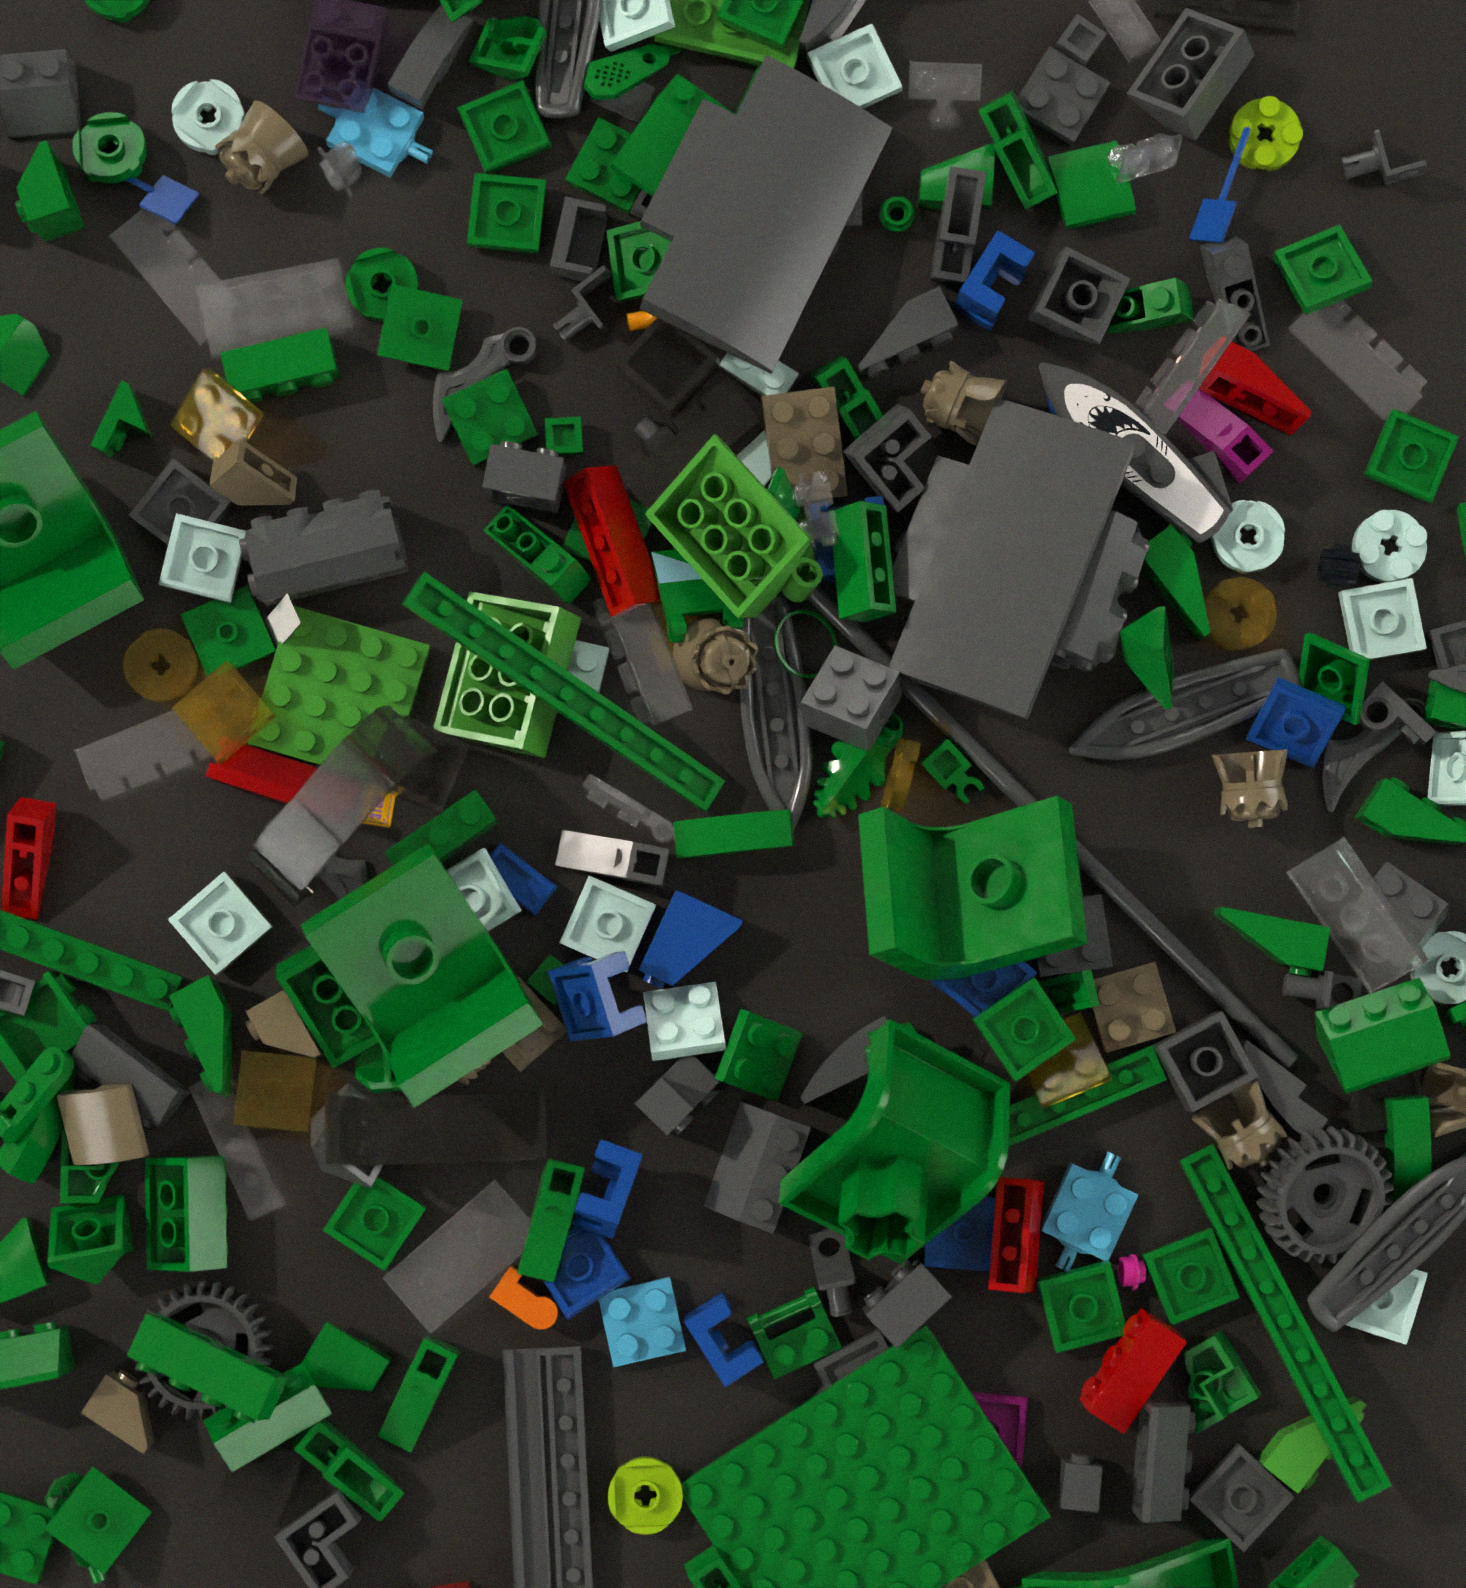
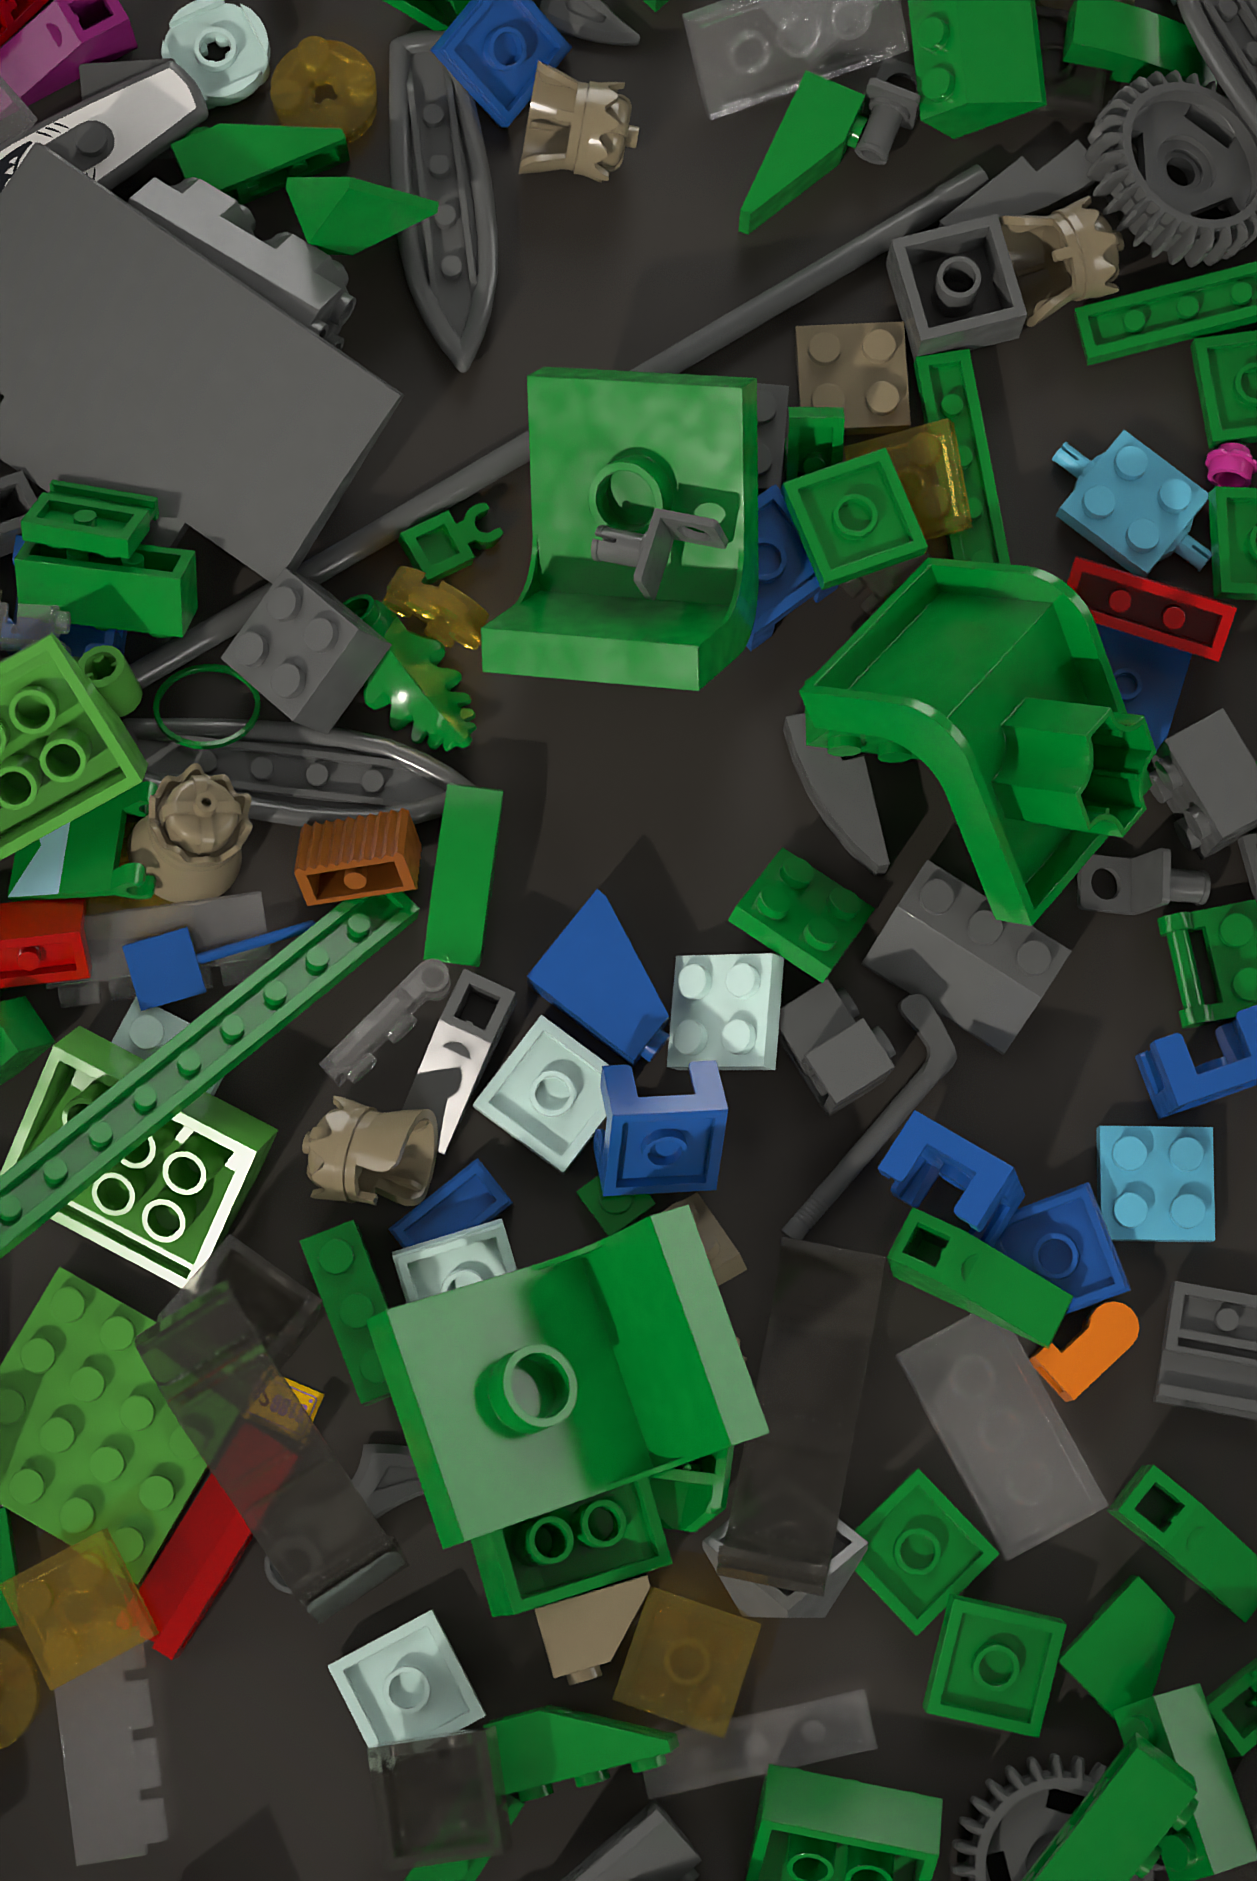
camera: 75 degrees left, 5 degrees down
none -> green plate [21,480,159,559]
none -> blue piece [122,920,316,1011]
none -> dark orange brick [294,808,422,906]
none -> dark tan hat [302,1096,438,1206]
none -> clear smoke piece [367,1725,513,1872]
none -> dark grey bracket [591,508,728,600]
none -> dark grey piece [781,994,957,1245]
none -> green plate [922,1593,1067,1738]

